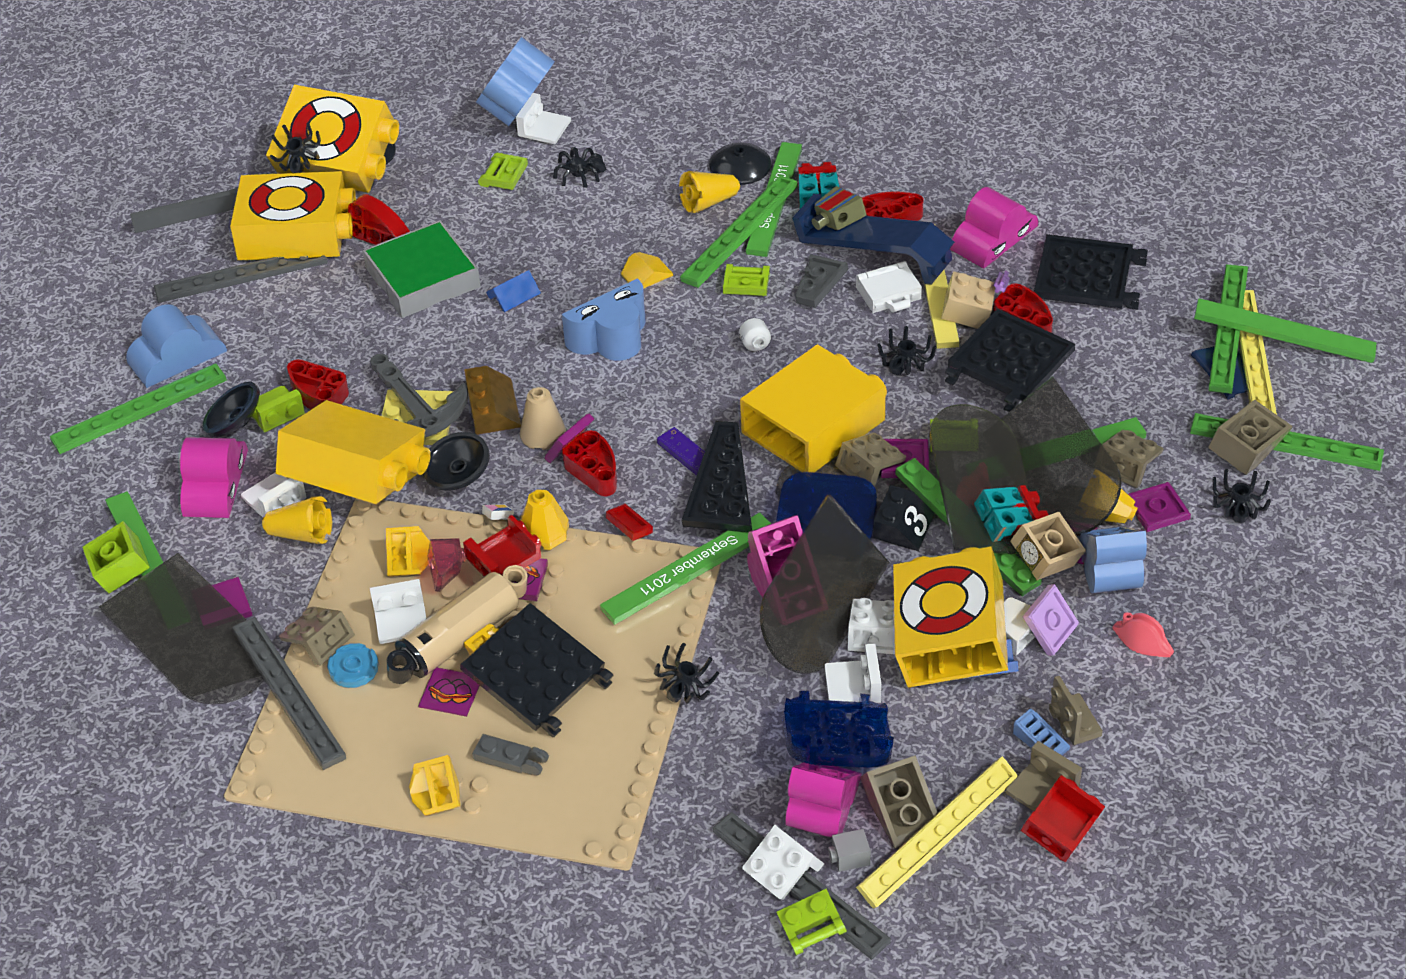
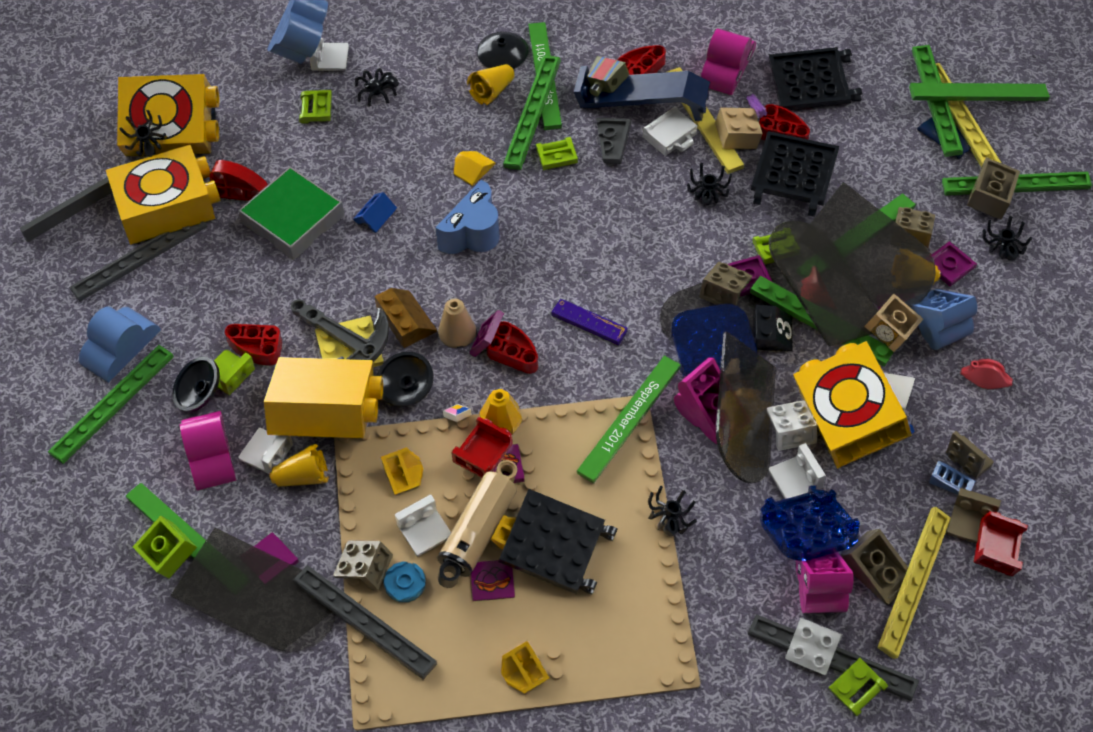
camera: 20 degrees left, 10 degrees up
clear pink slope [427,538,466,592] -> none
dark grey hinge [472,734,549,776] -> none
red tile [606,504,653,541] -> none
black wing [682,421,753,532] -> none
white head [739,318,771,351] -> none
yellow brick [740,344,887,477] -> none
teal hips [798,162,839,208] -> none
light grey brick [828,829,871,872] -> none
teal hips [974,485,1049,542] -> none
lavender tile [1023,584,1079,656] -> none

